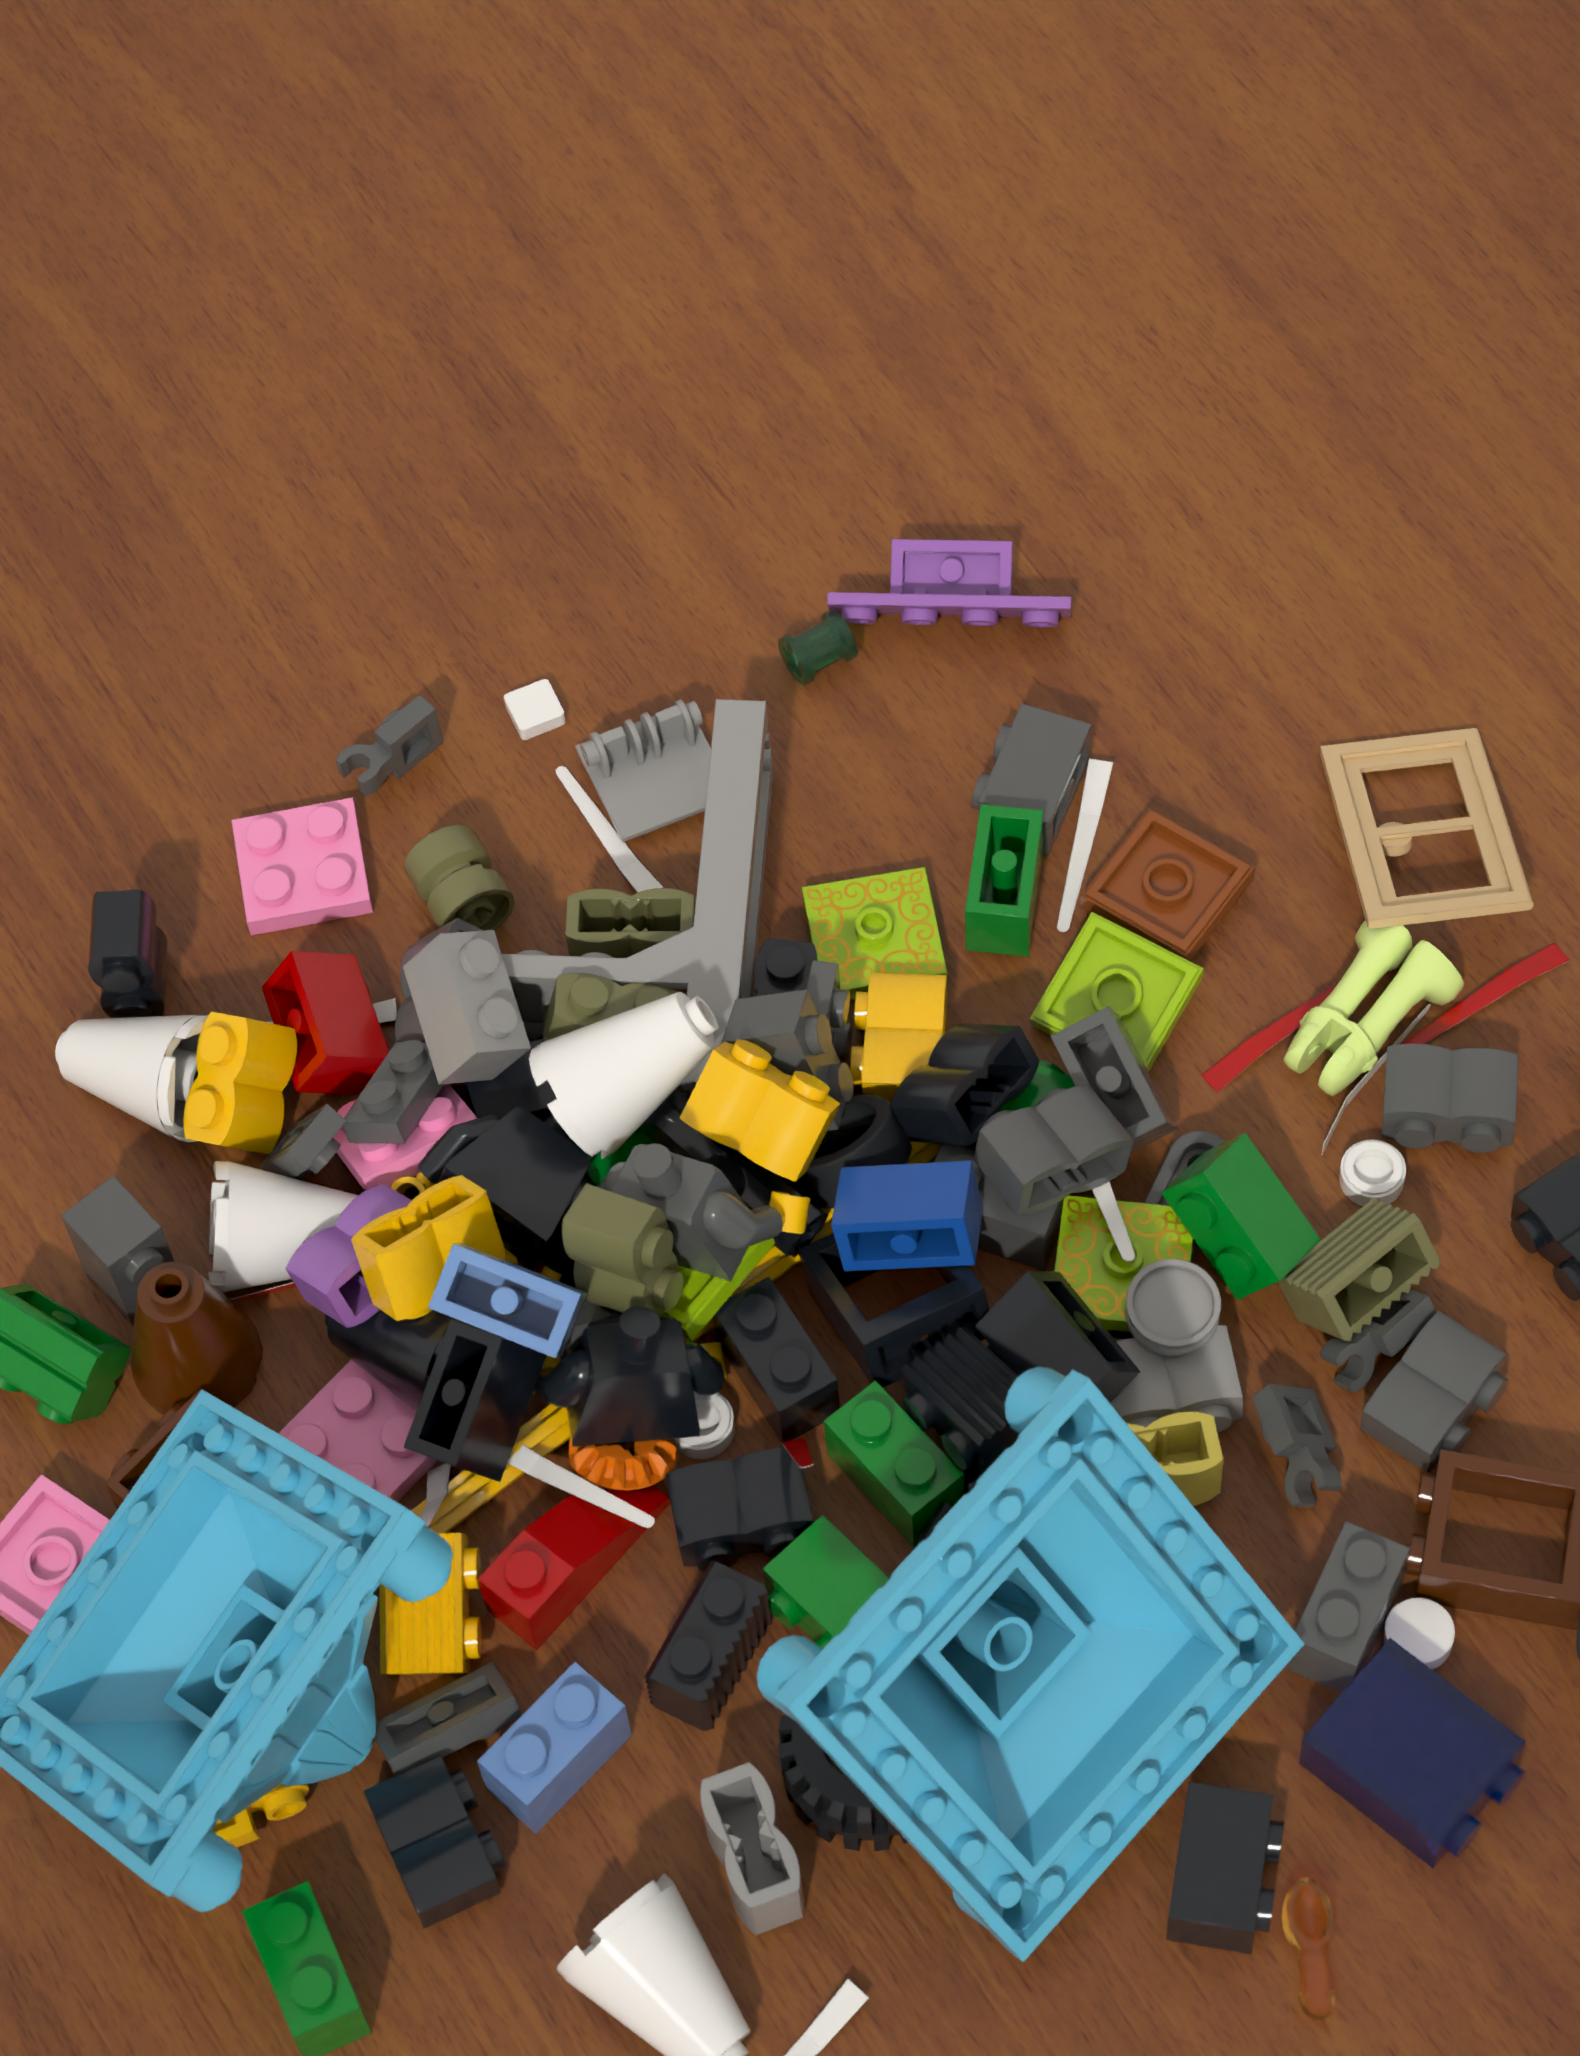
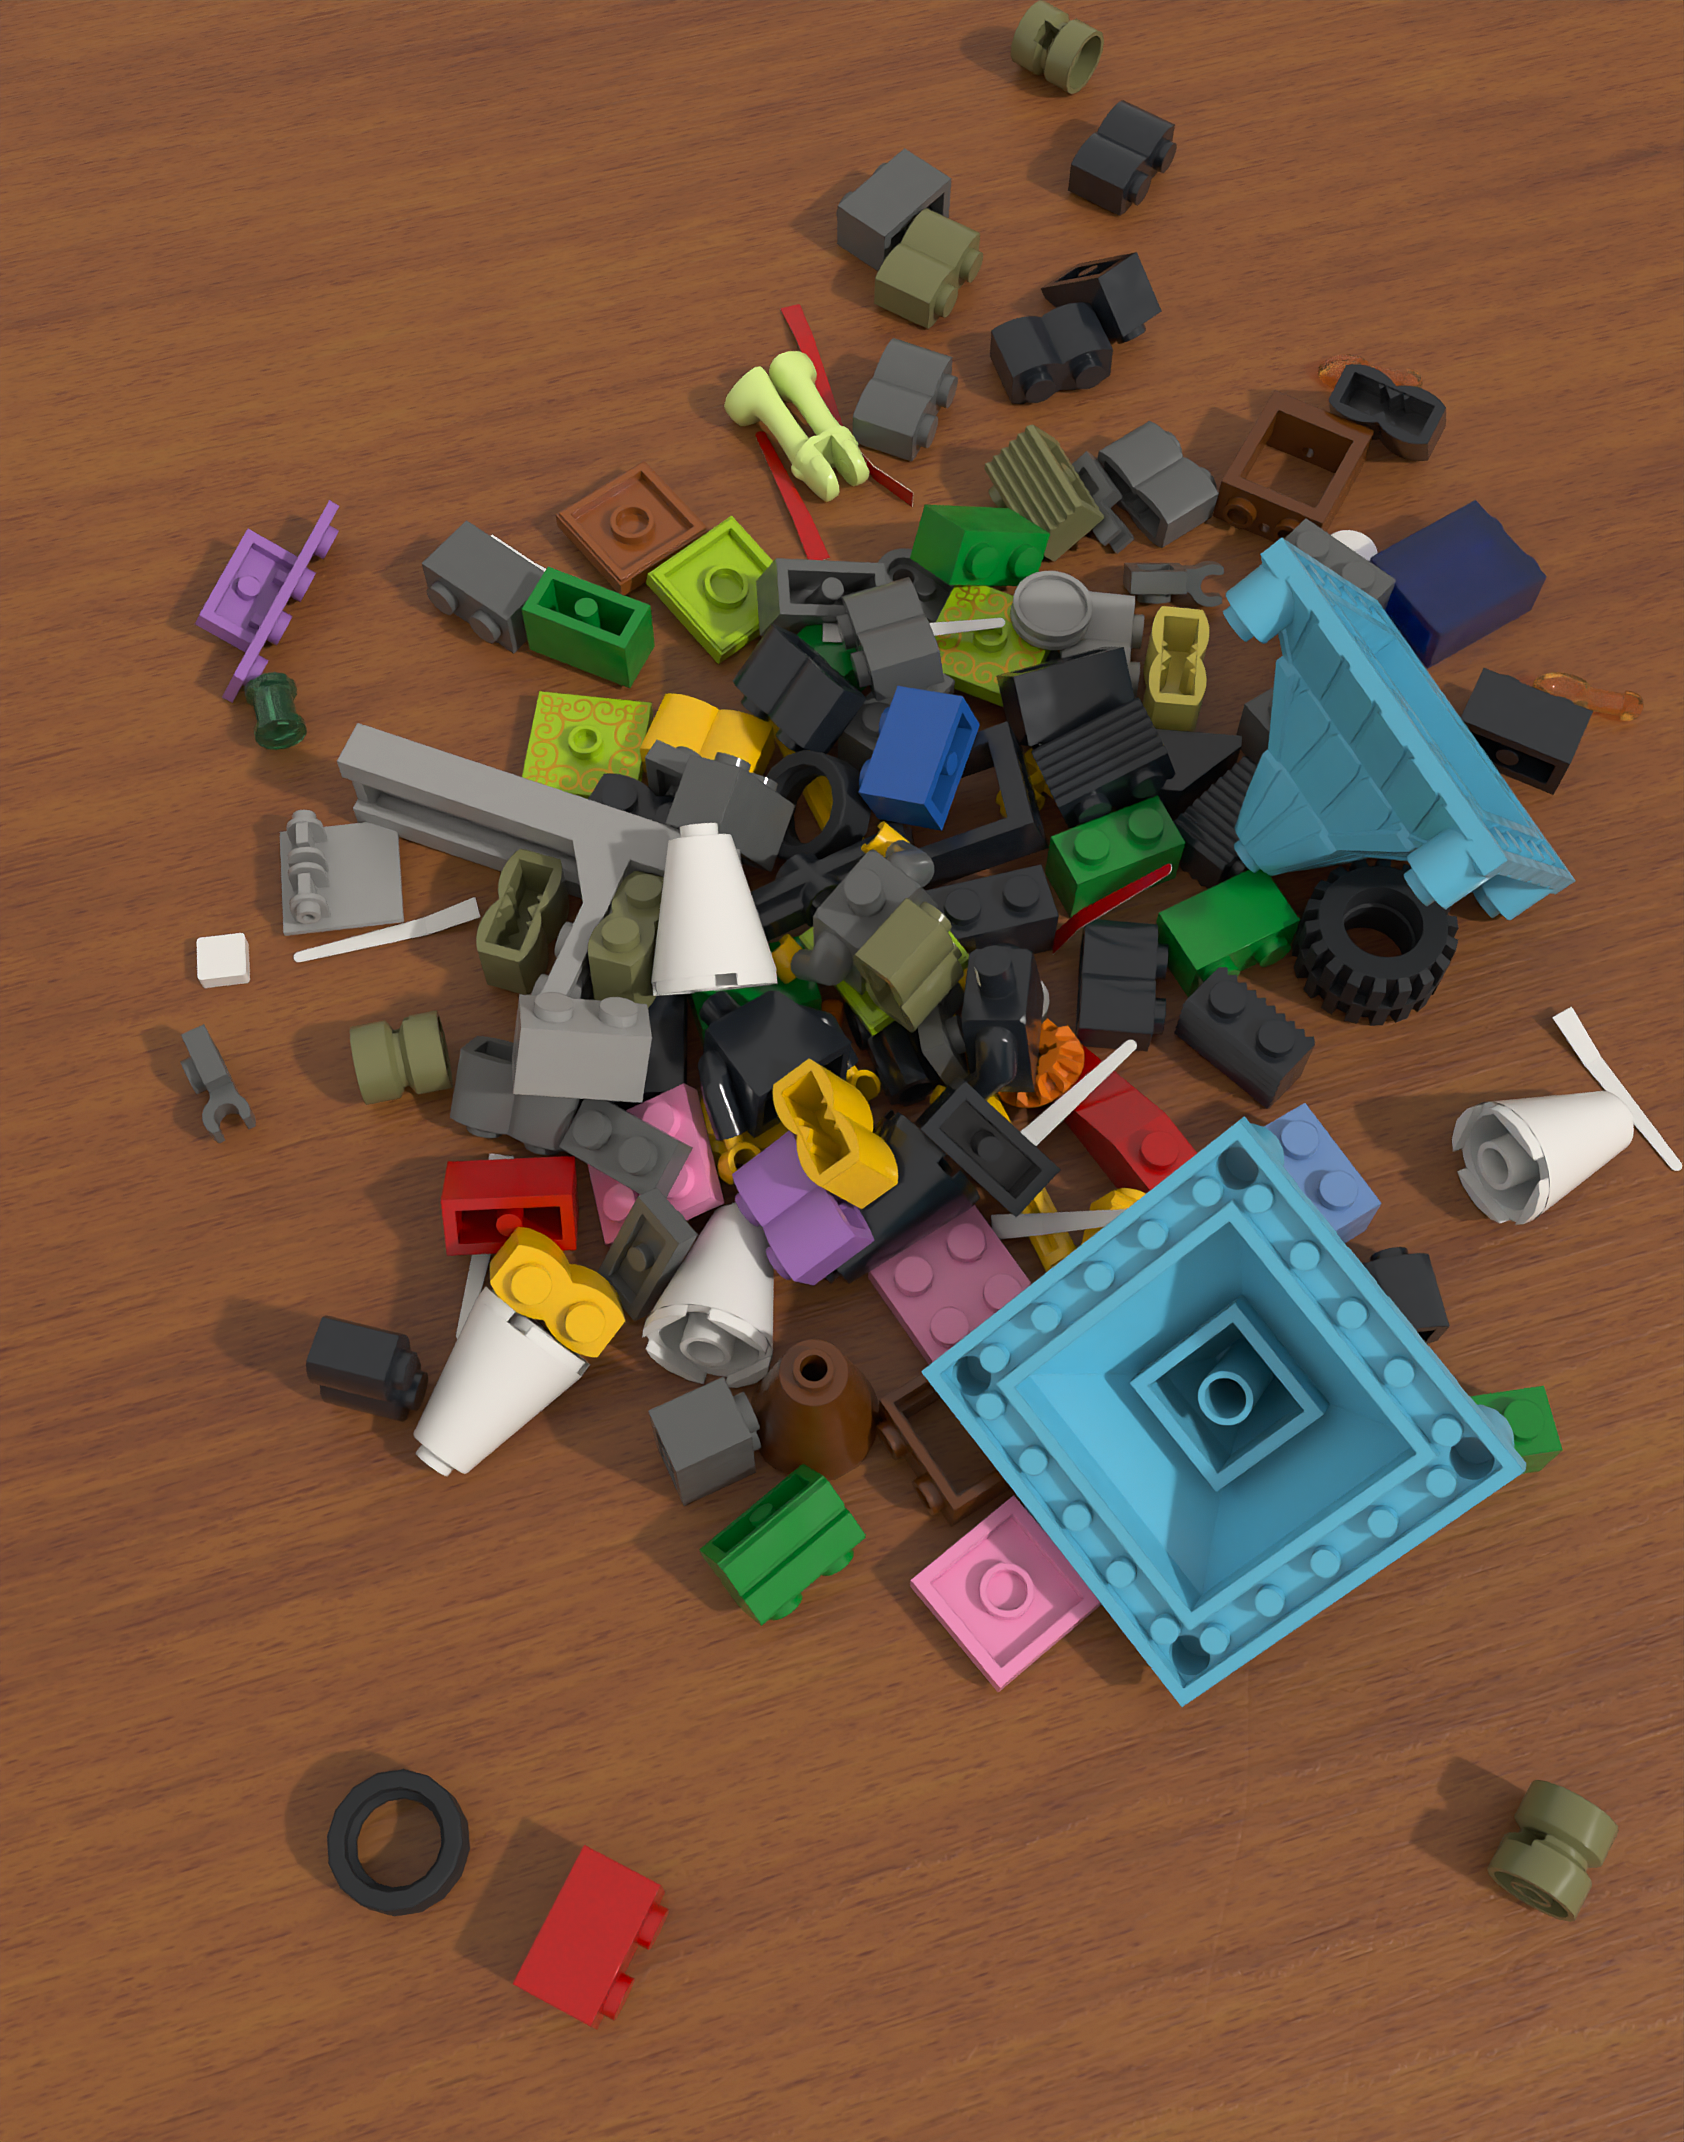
camera: 80 degrees left, 5 degrees up
bright pink plate [232,797,373,936] -> none
medium blue brick [428,1243,587,1358] -> none
yellow brick [679,1039,840,1182] -> none
light grey brick [700,1762,804,1935] -> none
tan door [1320,728,1534,929] -> none
white tile [1339,1140,1406,1206] -> none

